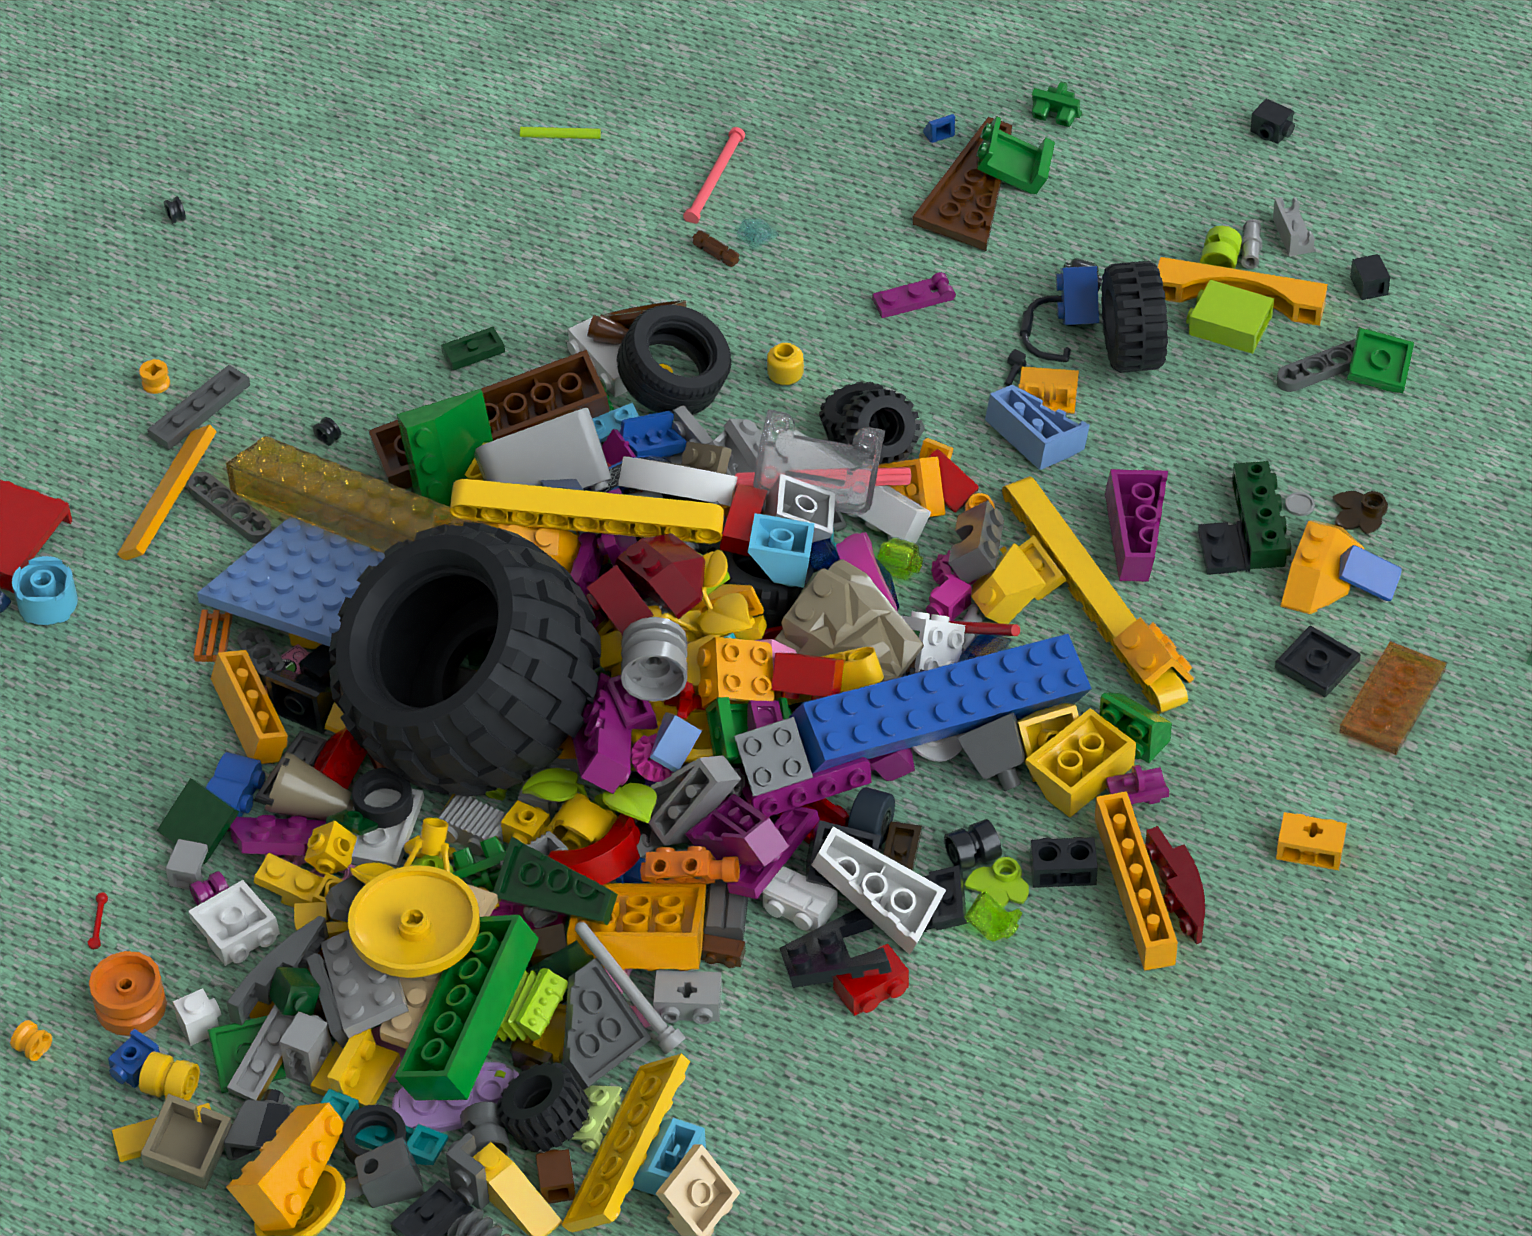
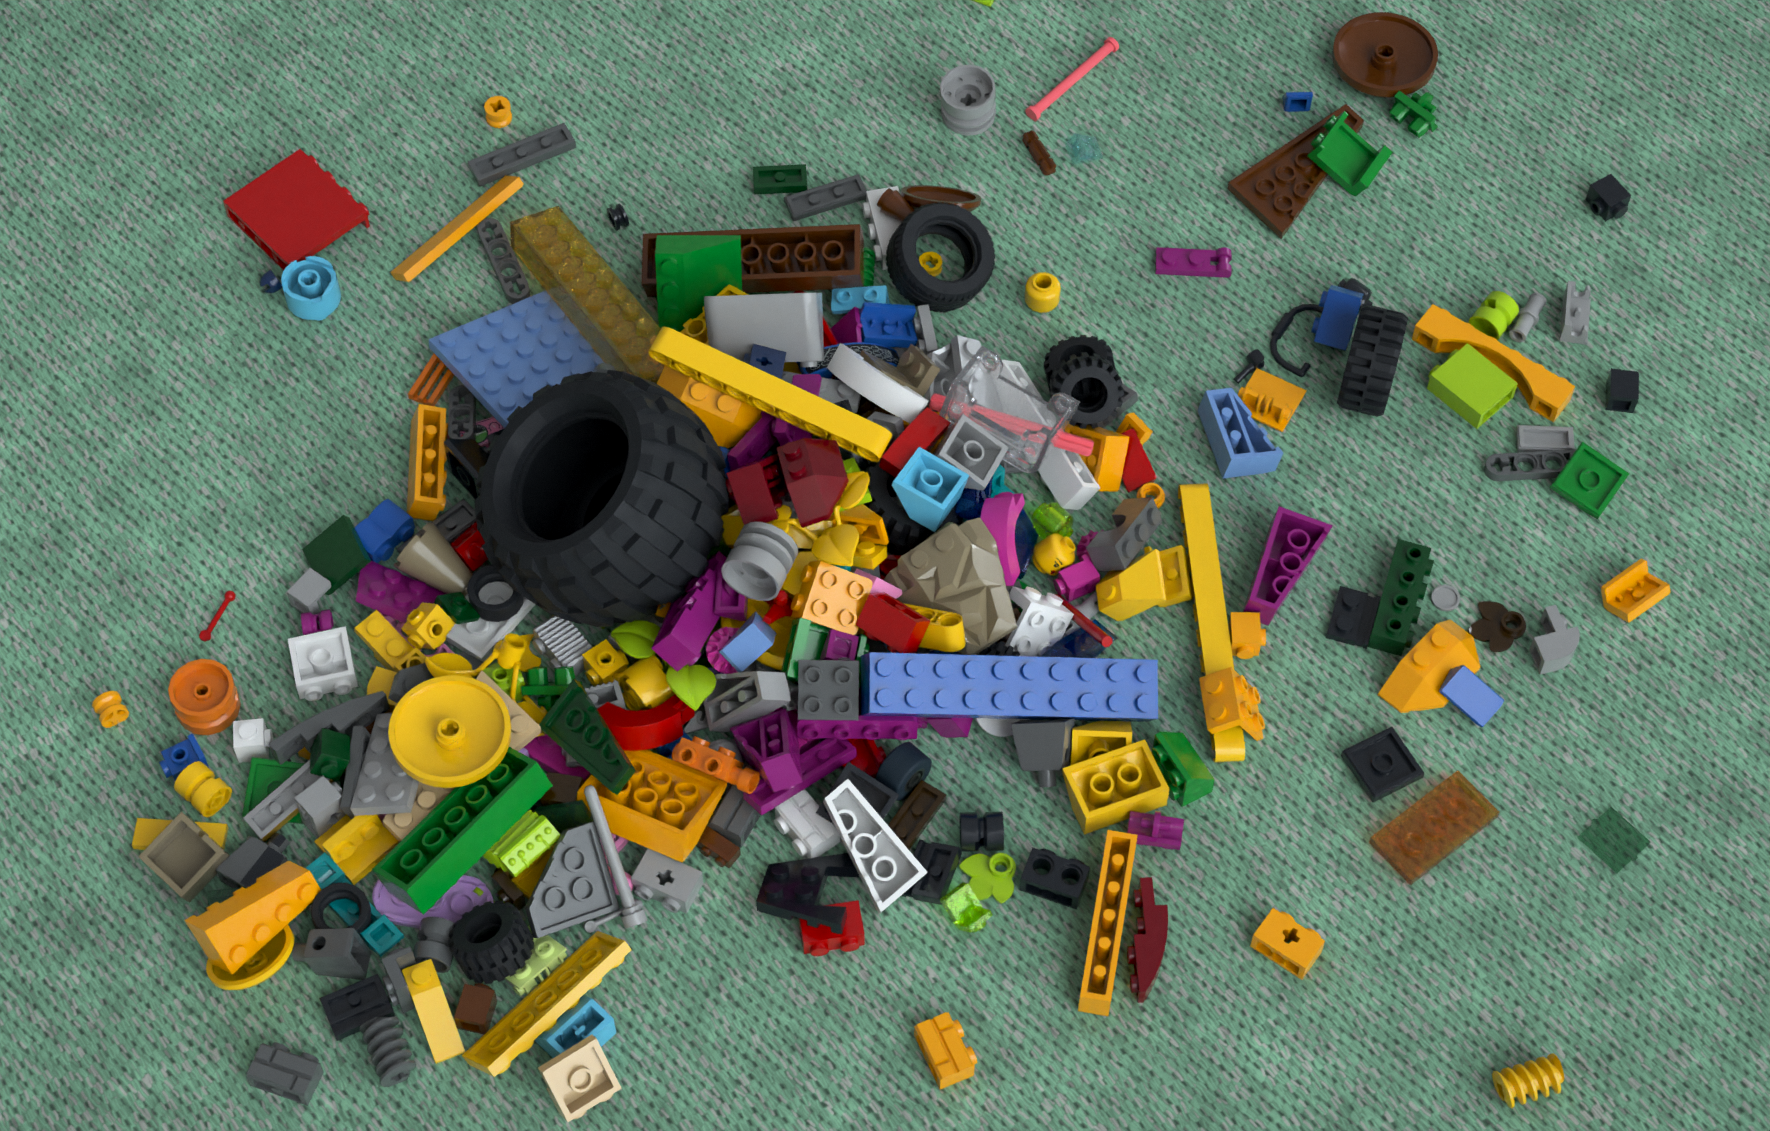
camera: 20 degrees right, 10 degrees up
none -> light grey hinge [583,899,643,933]
none -> dark grey tile [784,174,867,221]
none -> light orange brick [914,1012,977,1089]
none -> light grey wheel [940,64,996,136]
none -> yellow head [1032,533,1076,576]
none -> light orange brick [1228,612,1266,659]
none -> reddish brown dish [1332,12,1438,97]
none -> light grey tile [1516,425,1575,452]
none -> light grey brick [1529,605,1580,675]
none -> light orange bracket [1601,558,1671,623]

